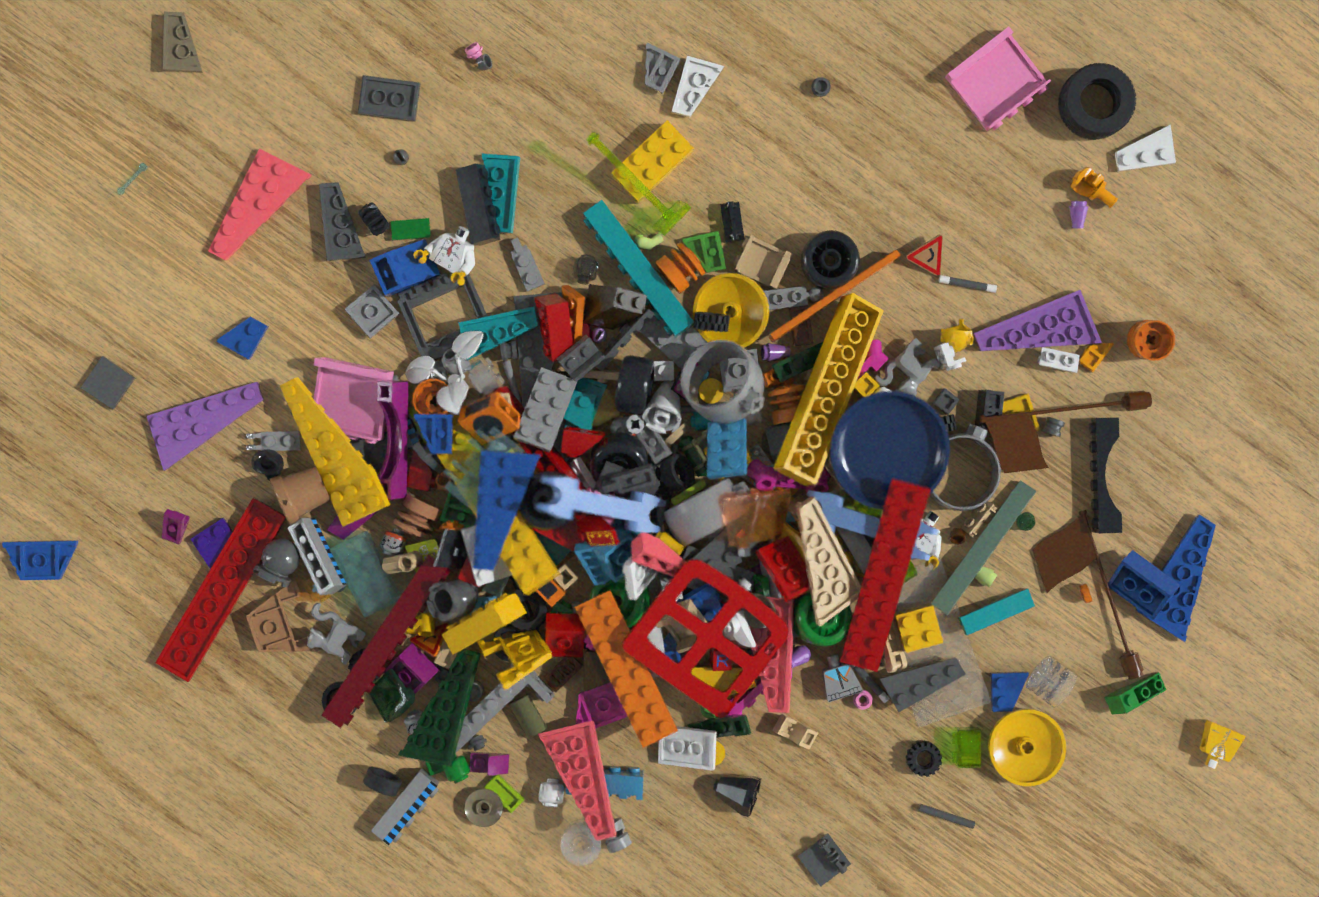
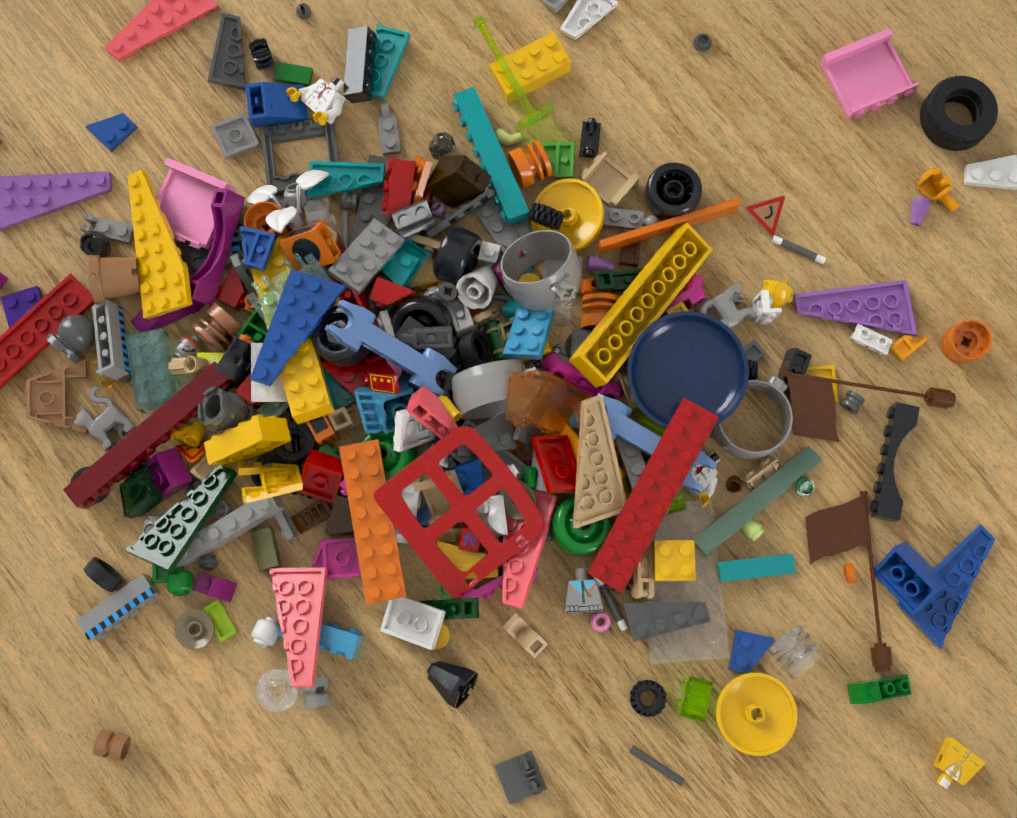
camera: 20 degrees right, 10 degrees down
medium lavender cone [792,645,811,668] -> none

